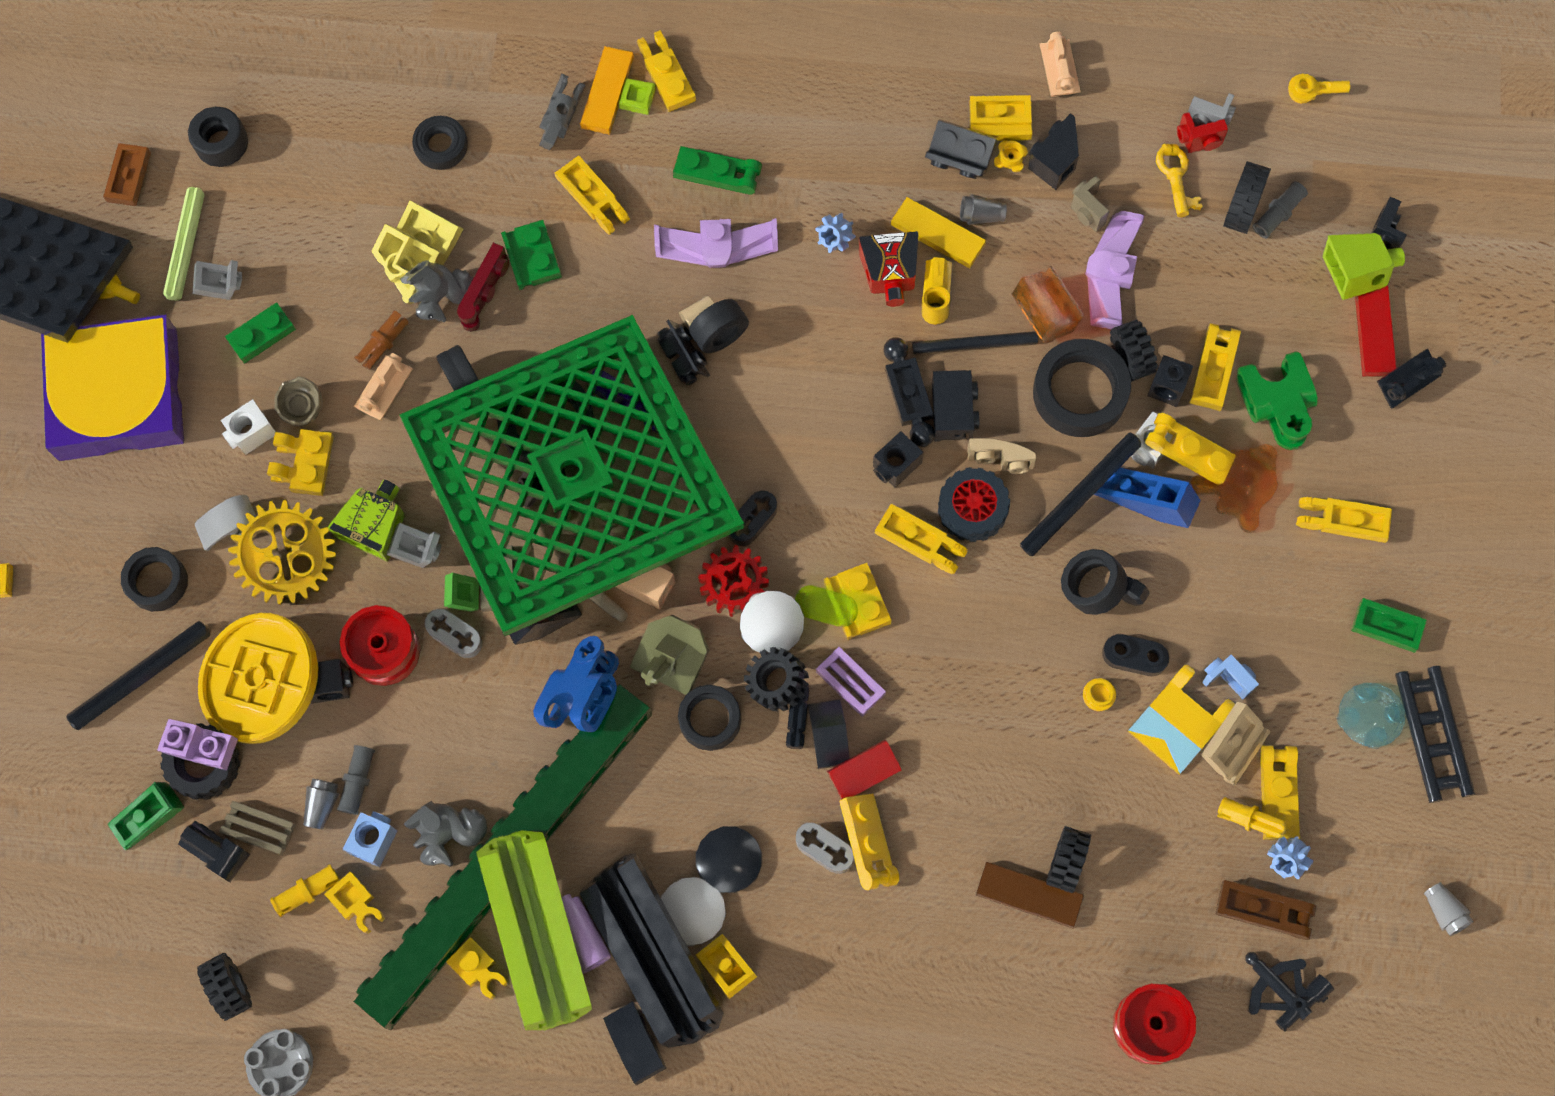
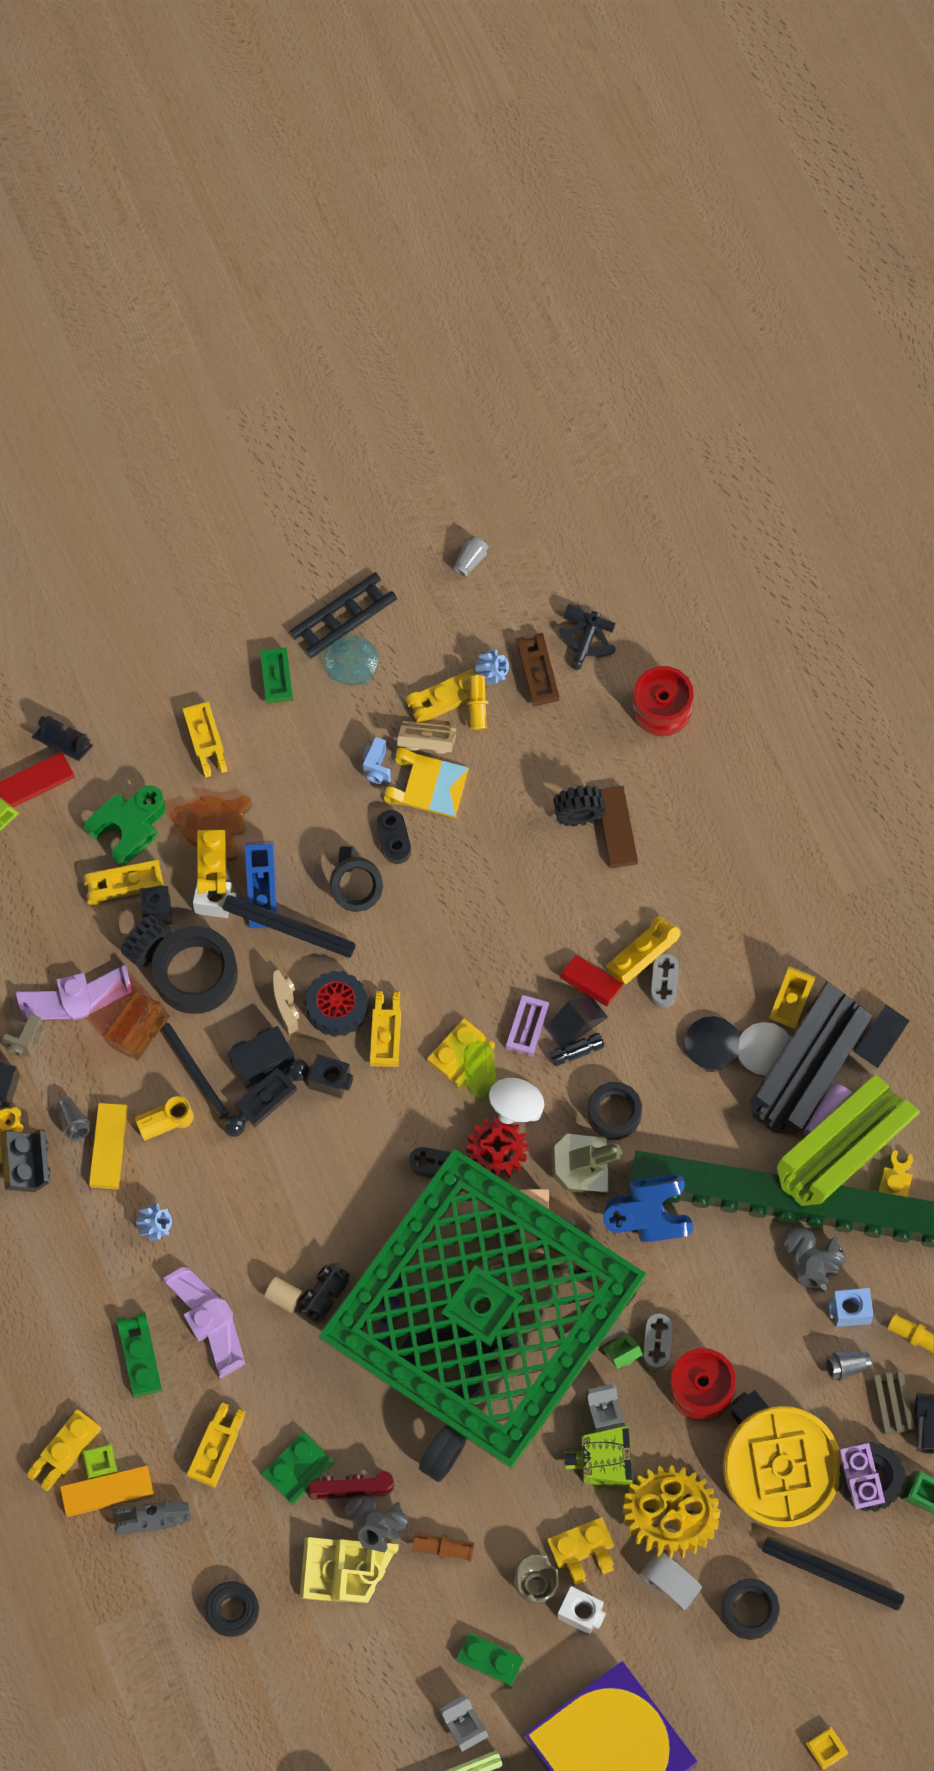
camera: 120 degrees left, 5 degrees down
yellow plate [324,871,385,934] -> none
dark grey pin [337,745,375,815] -> none
light nougat hinge [354,353,413,421] -> none
black tyre [689,299,749,353] -> none
black tyre [744,647,809,712] -> none
torso [859,231,918,307] -> none
yellow plate [1083,678,1116,711] -> none

